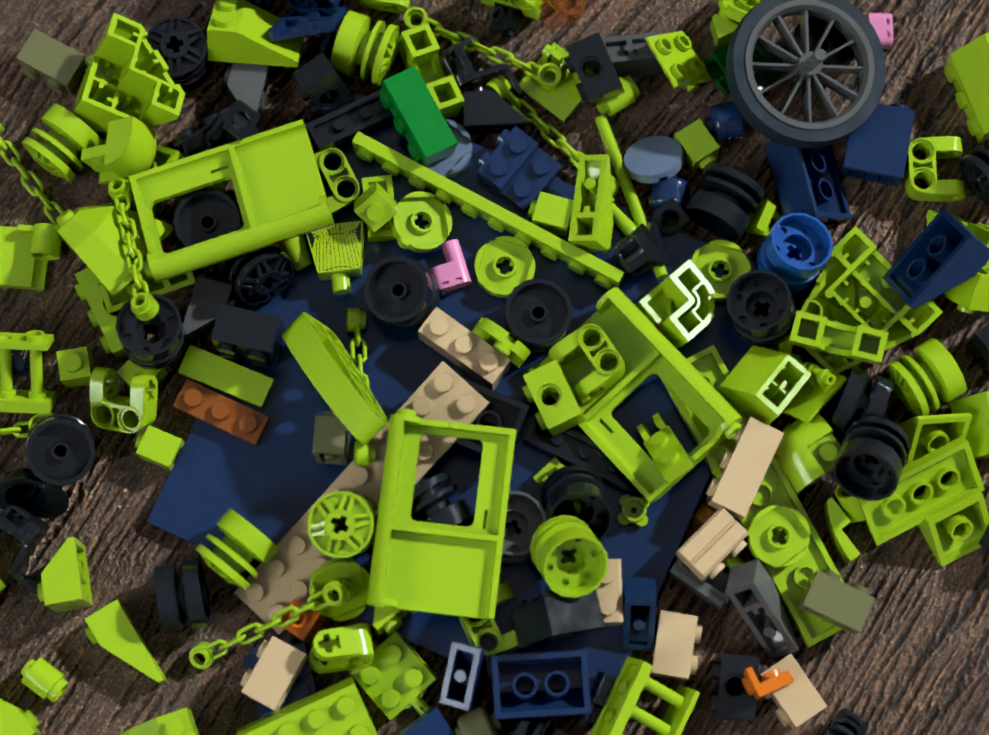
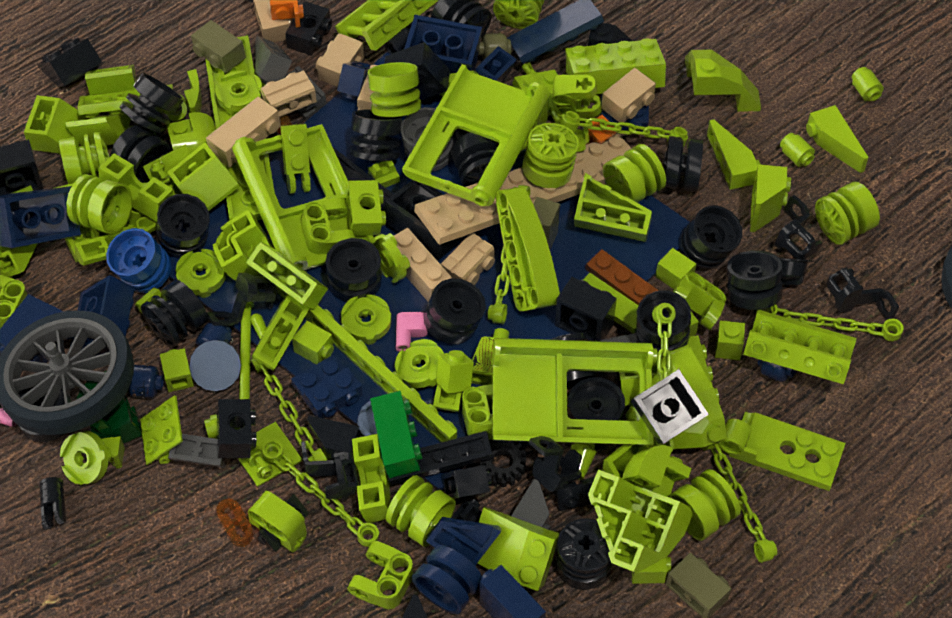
camera: 165 degrees left, 20 degrees down
lime plate [618,495,650,527] -> none
none -> lime wheel [66,174,132,234]
none -> lime brick [246,242,328,309]
none -> tan brick [440,233,495,285]
none -> lime wedge [574,173,652,242]
none -> brick [631,369,709,445]
none -> black wheel [679,205,742,270]

